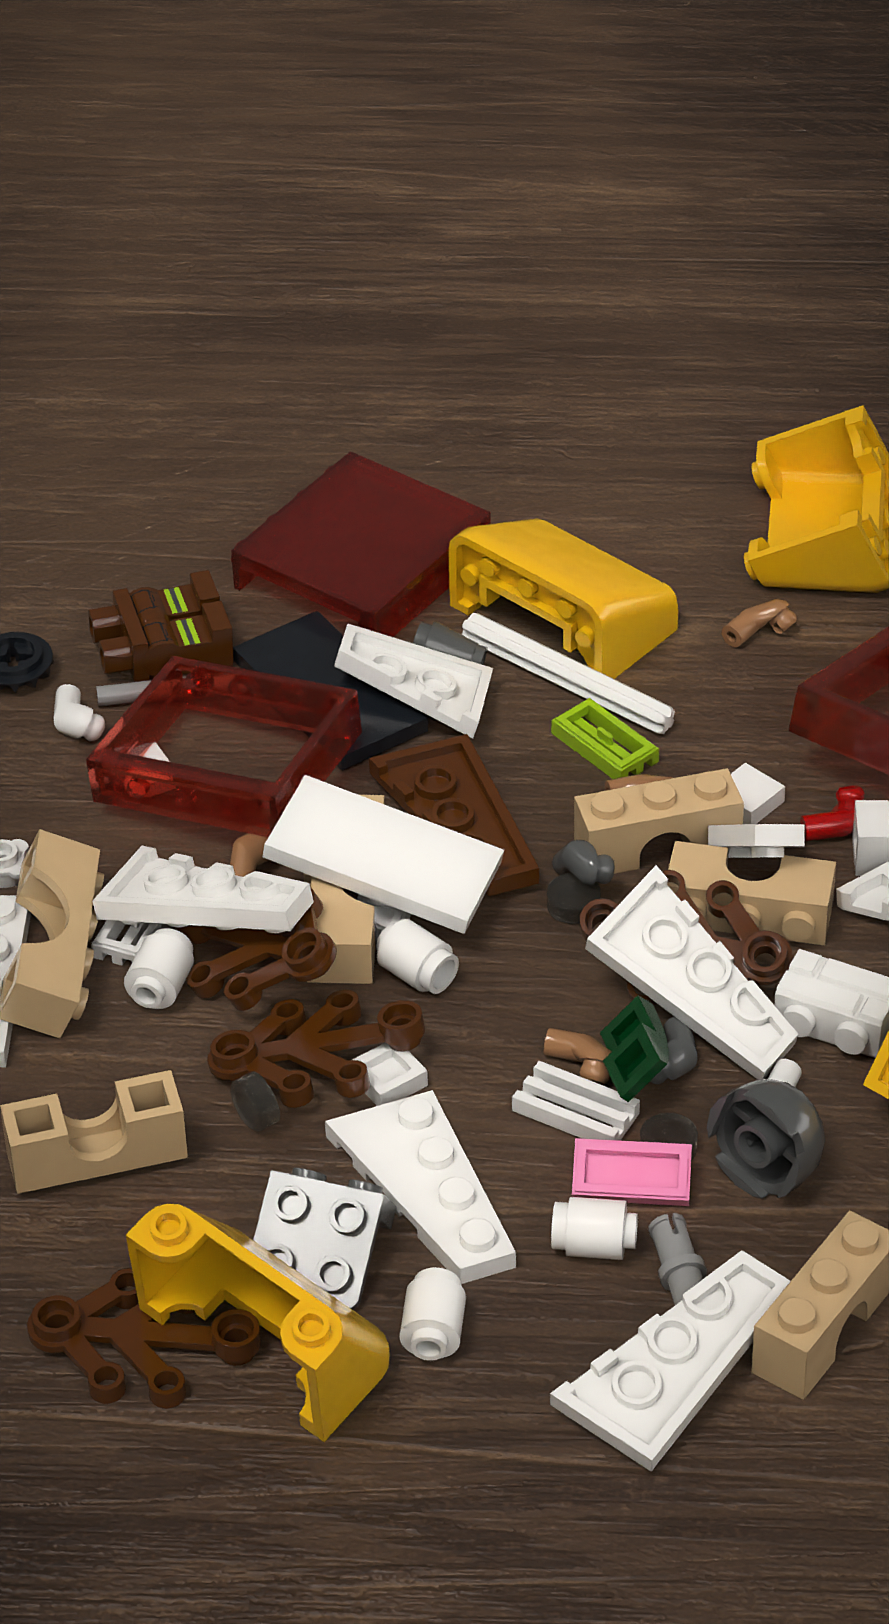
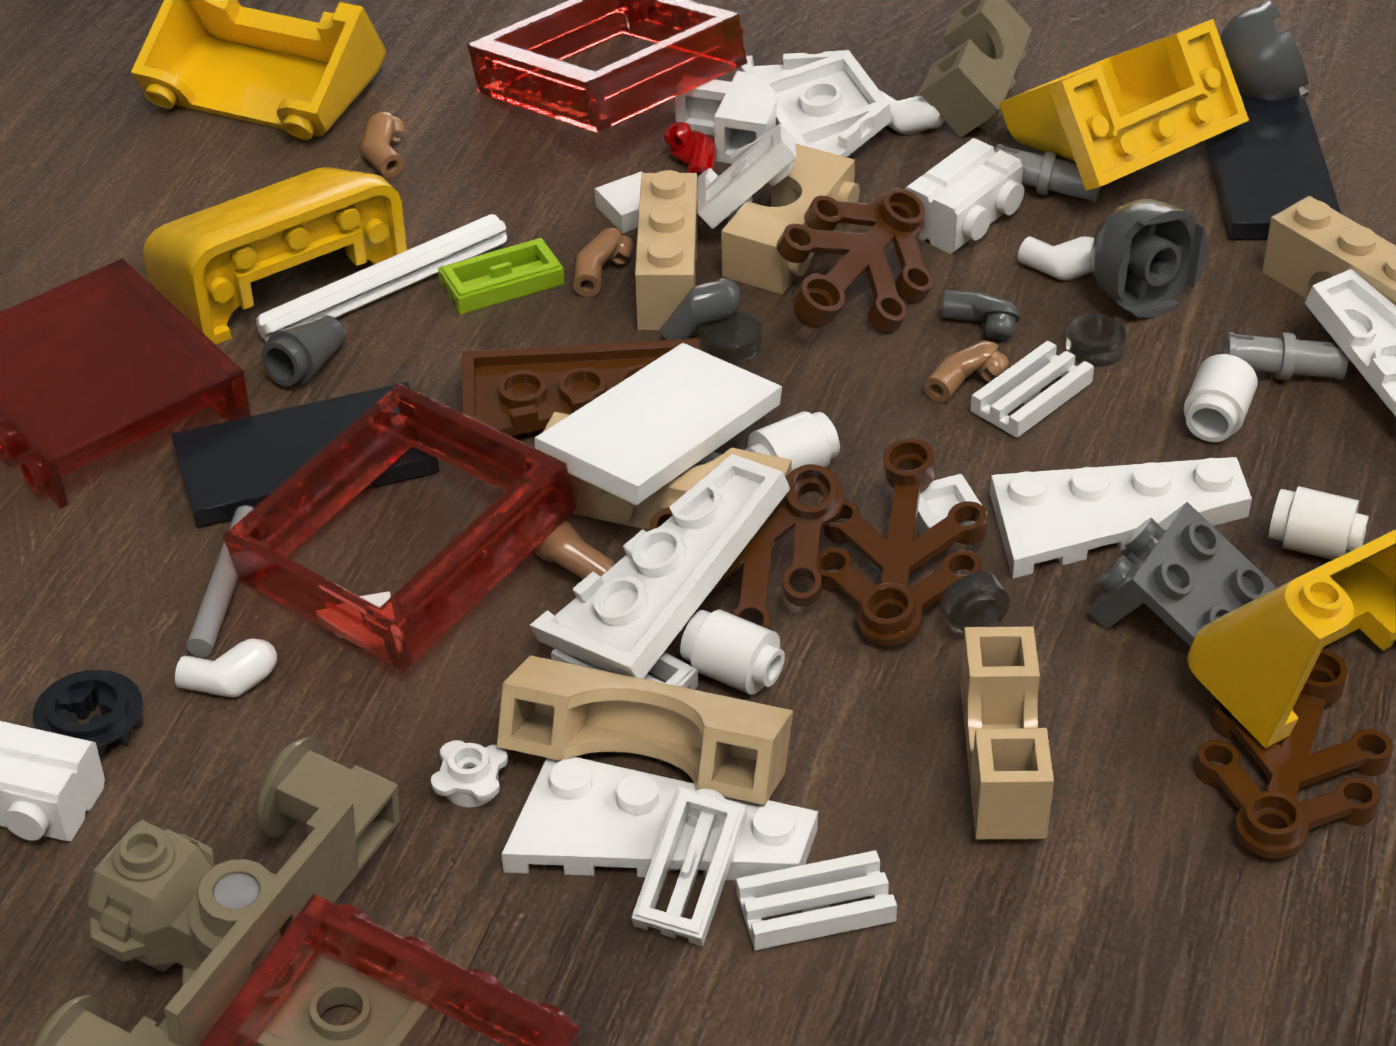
camera: 75 degrees left, 0 degrees up
reddish brown hips [88,570,233,682] -> none
white wing [334,624,493,738] -> none
bright pink tile [572,1138,692,1206] -> none
white wing [585,865,798,1080] -> none
dark green slope [600,995,669,1102] -> none

